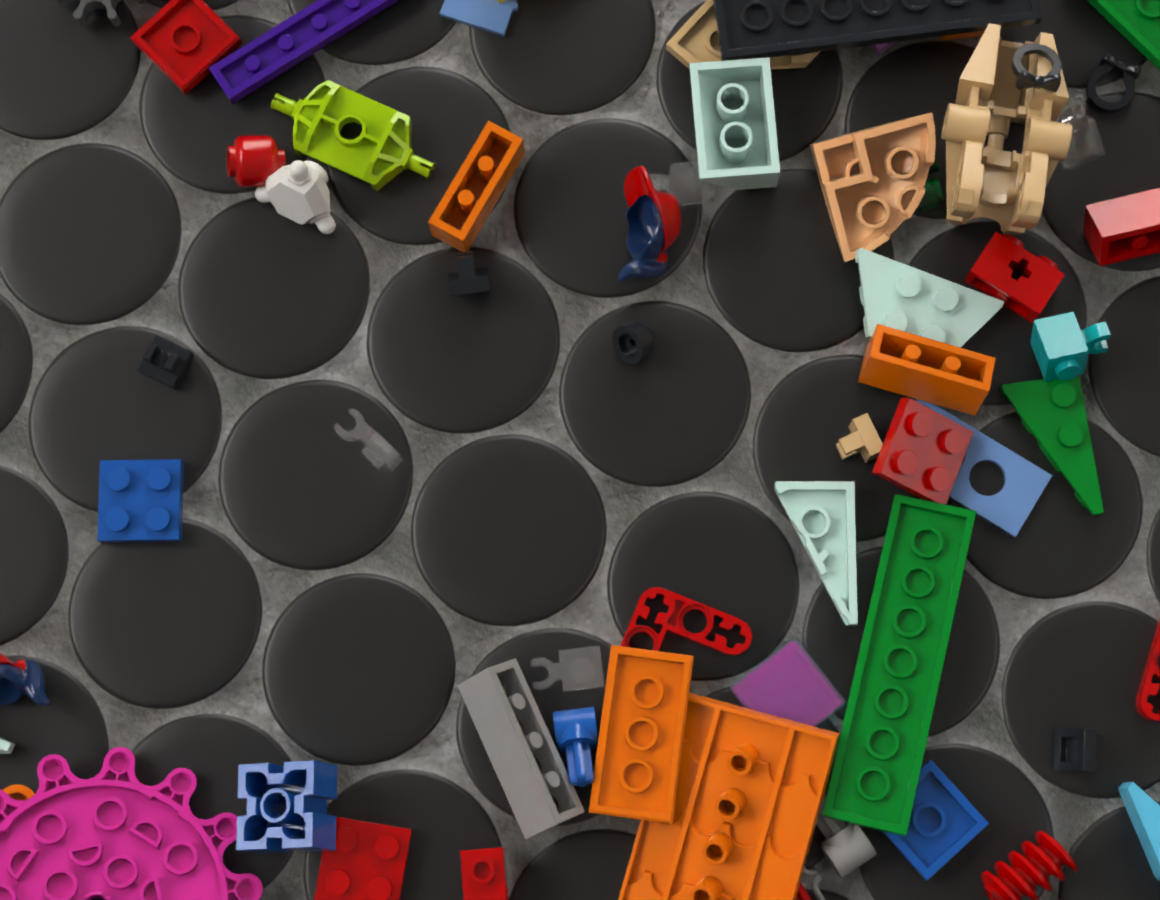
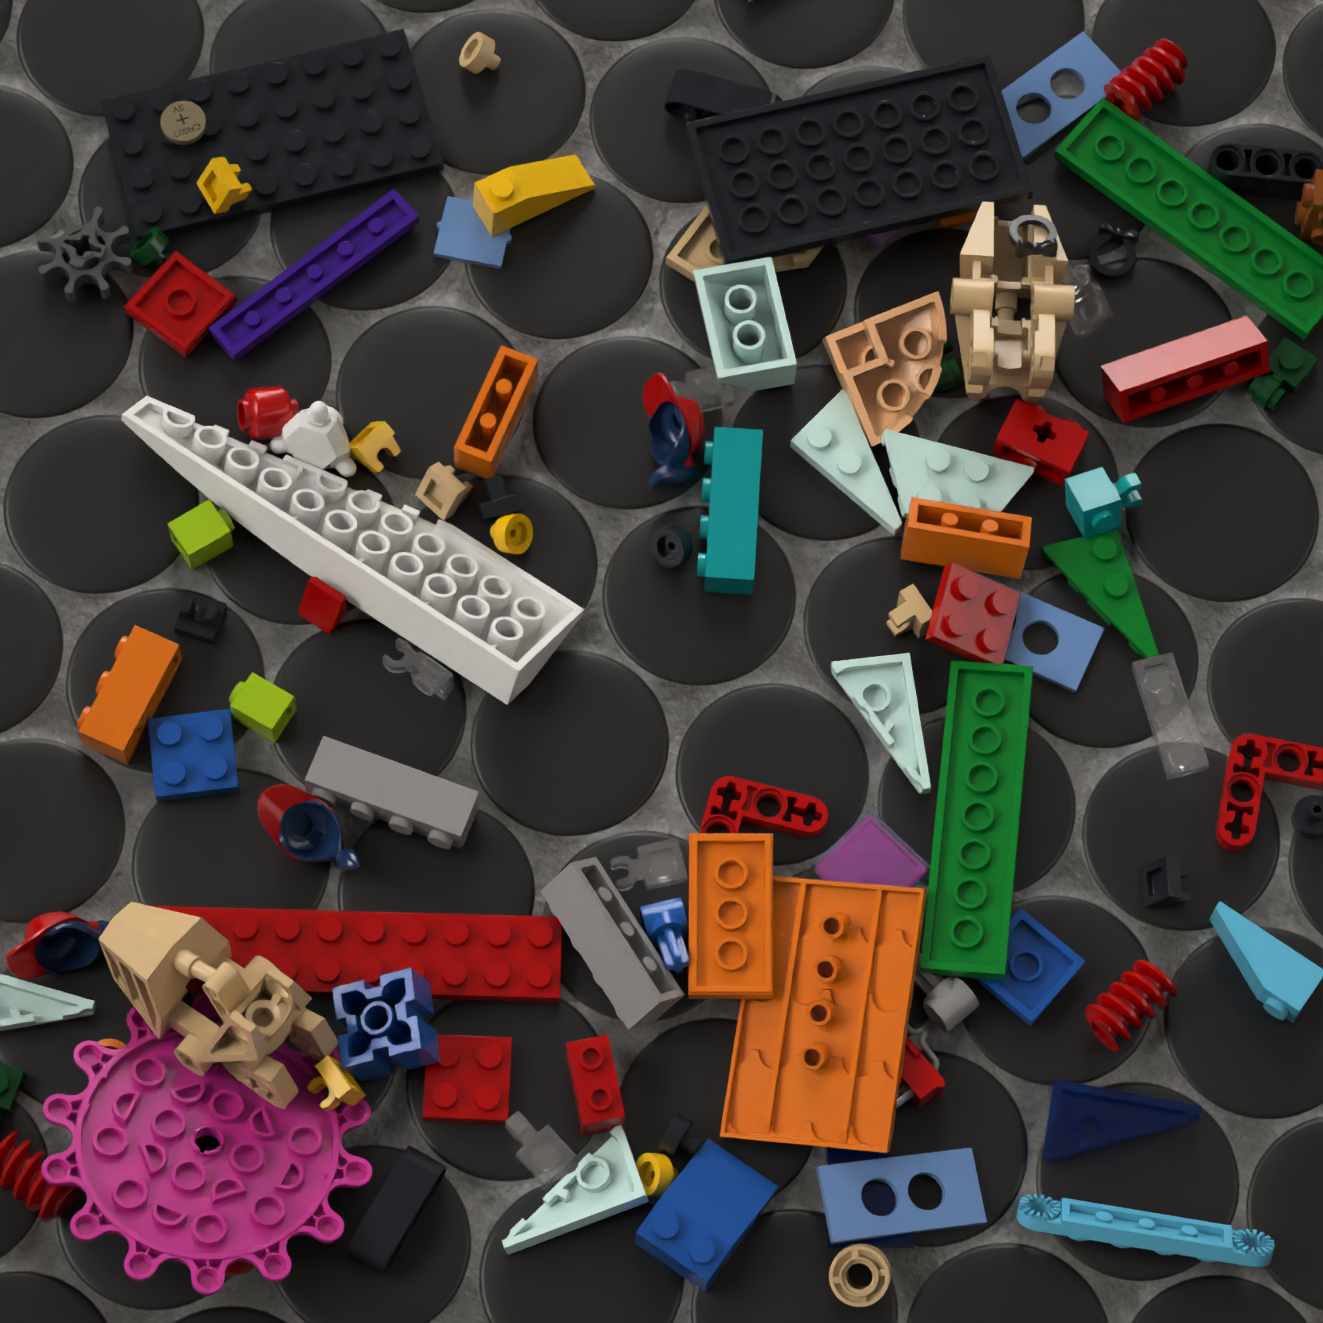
camera: 15 degrees left, 10 degrees down
lime plate [271,80,436,191] -> none
none -> orange brick [77,625,183,764]
none -> tan piece [98,902,339,1109]
none -> white wedge [121,396,584,705]
none -> red plate [153,906,562,1003]
none -> lime brick [167,499,235,570]
none -> lime brick [229,672,297,743]
none -> dark blue hair [257,784,360,872]
none -> red slope [299,576,348,634]
none -> light grey brick [305,736,480,849]
none -> yellow tile [307,1055,366,1111]
none -> yellow tile [349,421,401,473]
none -> tan tile [415,462,473,521]
none -> yellow tile [490,513,533,555]
none -> teal brick [697,427,763,595]
none -> light aqua wing [790,389,902,536]
none -> clear plate [1131,652,1209,780]

